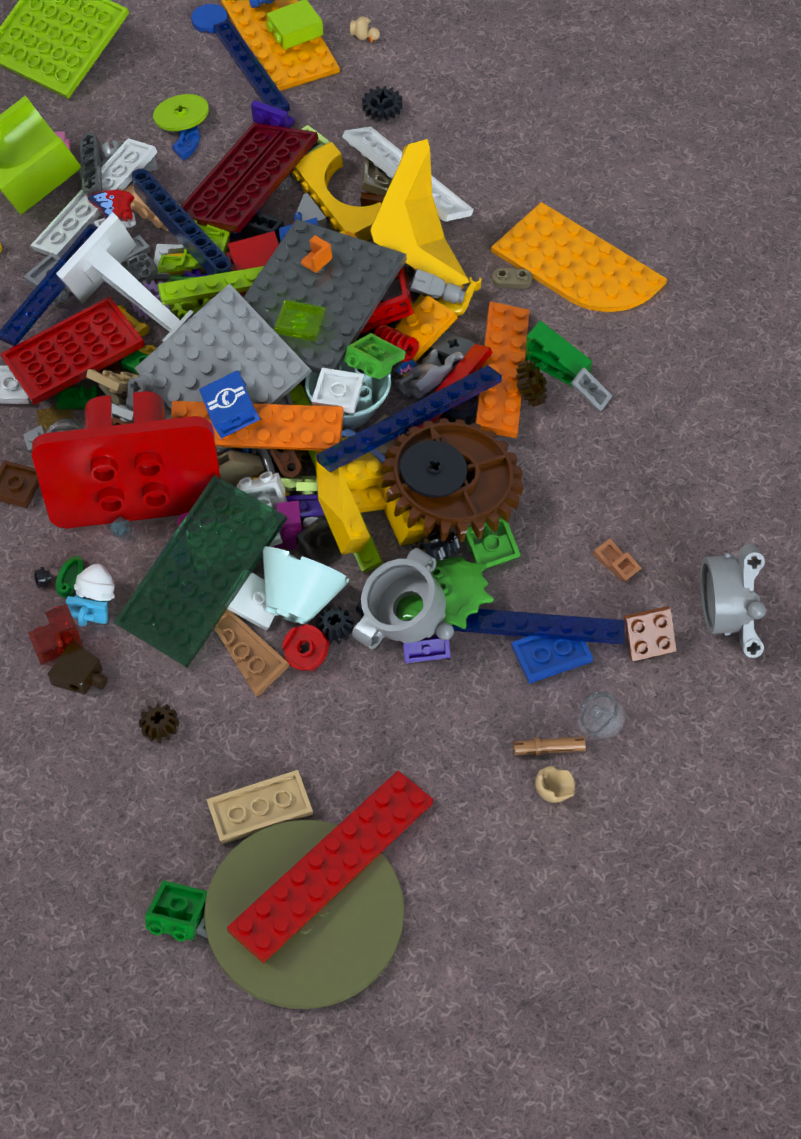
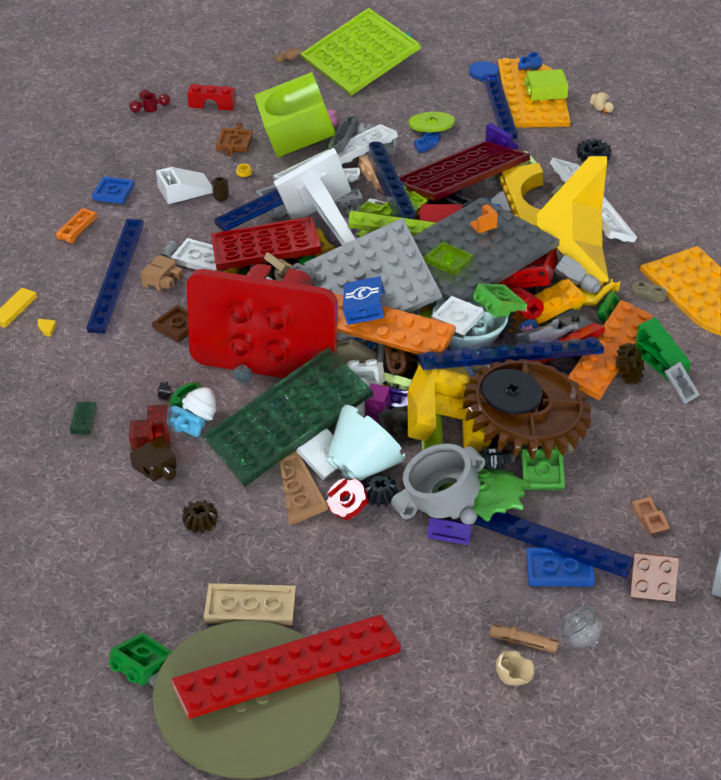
camera: 20 degrees right, 15 degrees down
red arm [87,190,135,222] -> none
none -> green plate [597,291,620,325]

